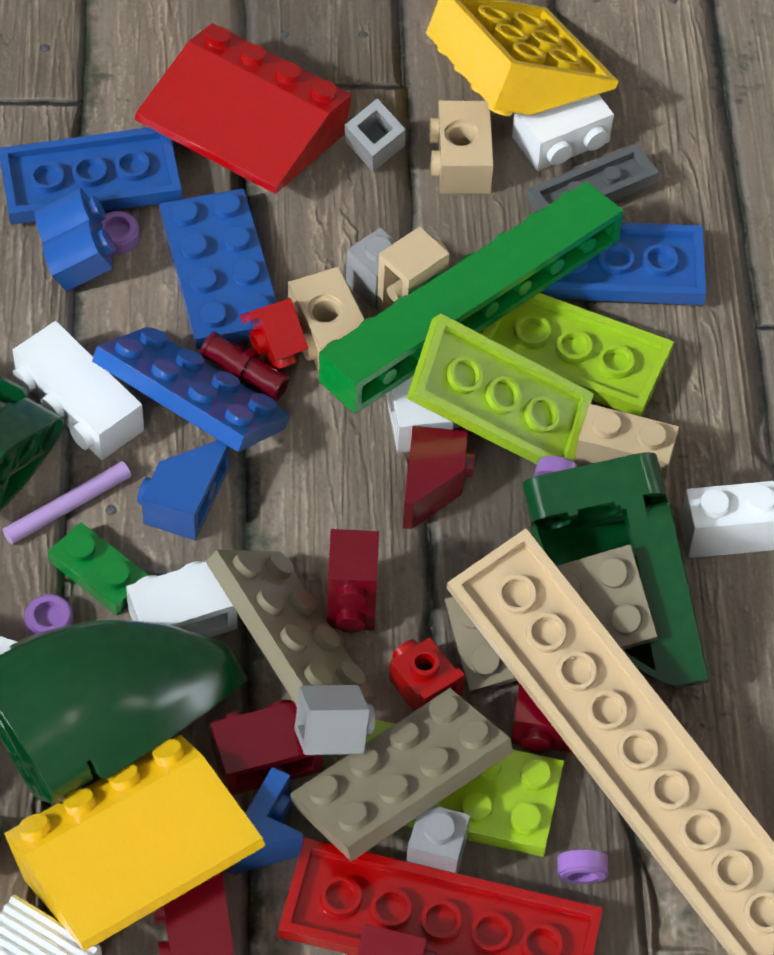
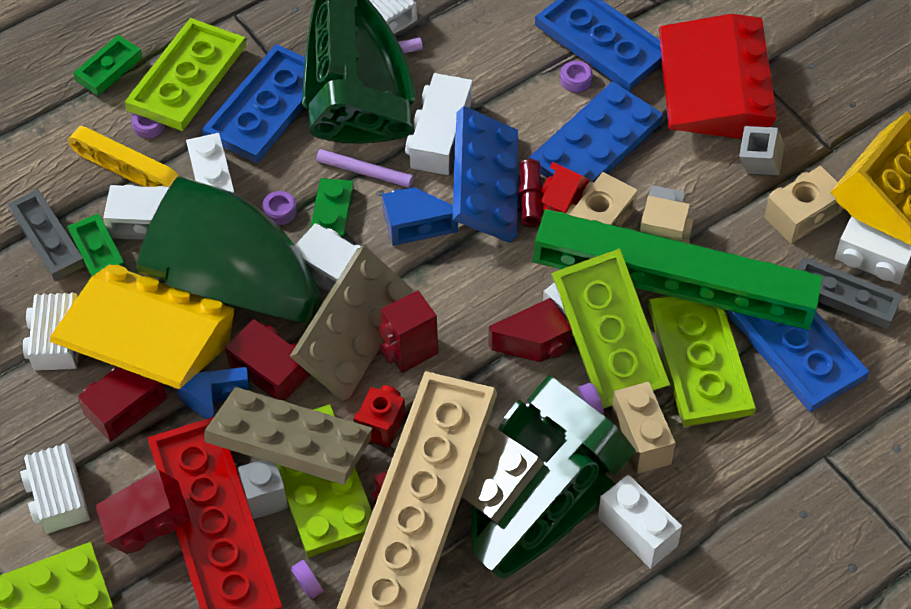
camera: 60 degrees right, 0 degrees up
blue brick [34,187,115,291] -> none
light grey brick [294,685,375,755] -> none

